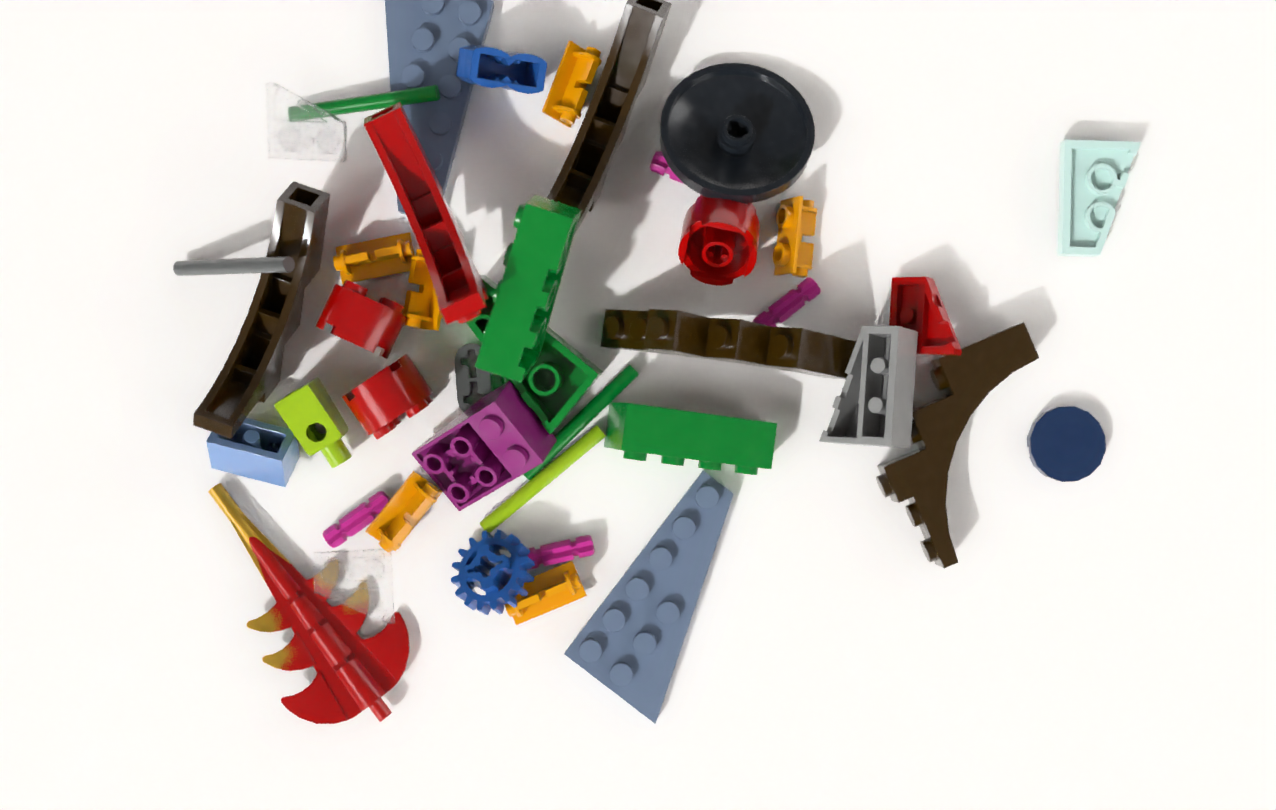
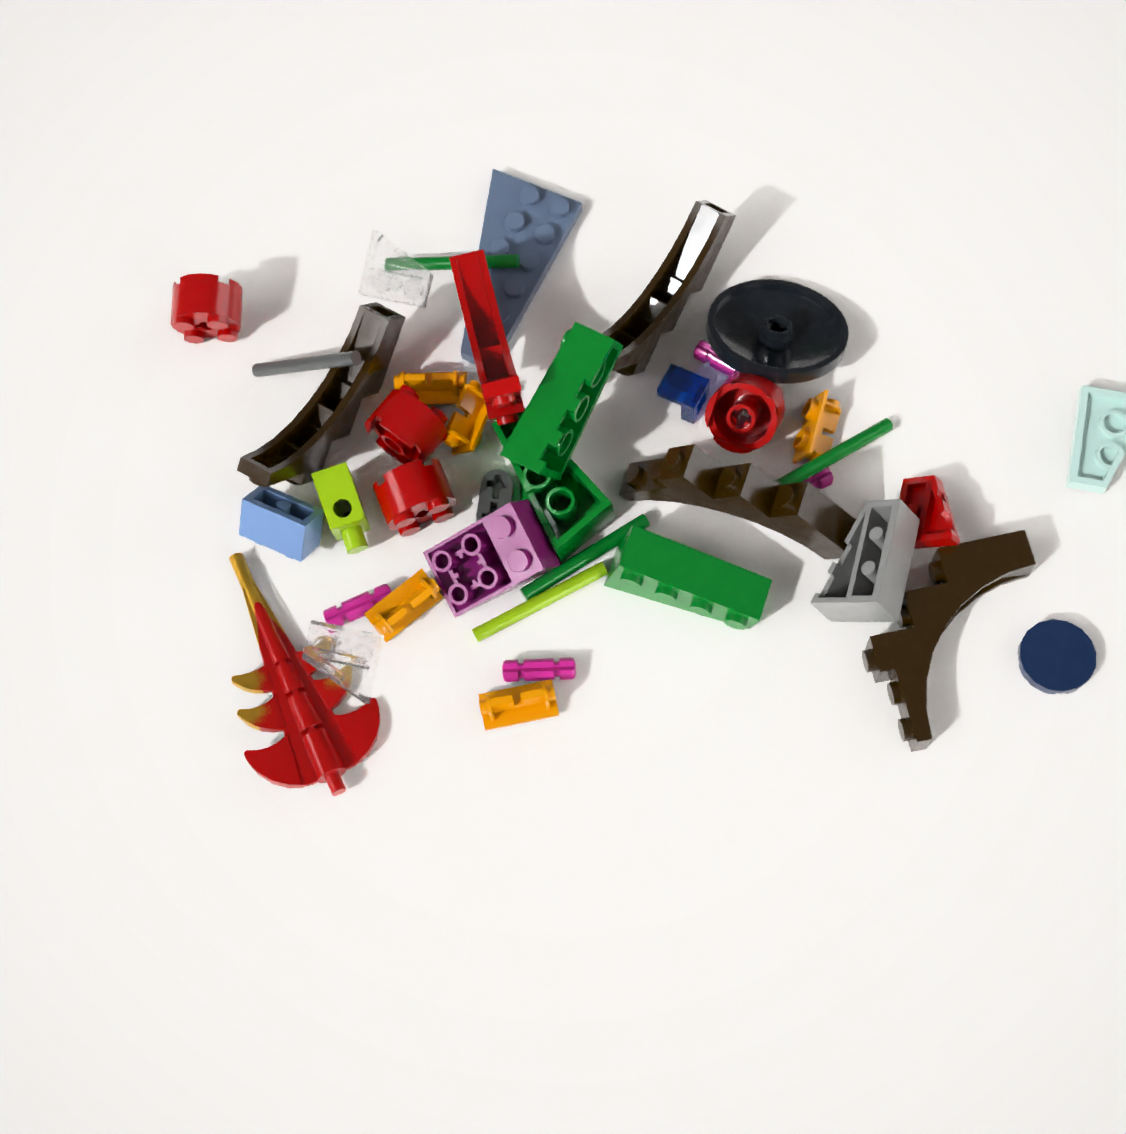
camera: 25 degrees right, 20 degrees down
blue gear [450,529,535,615] -> none
blue brick [456,45,547,94] -> none
light orange hinge [542,40,602,128] -> none
sand blue wing [564,470,734,724] -> none
none -> red brick [170,273,243,344]
none -> clear blue panel [657,363,710,424]
none -> green bar [775,418,893,485]

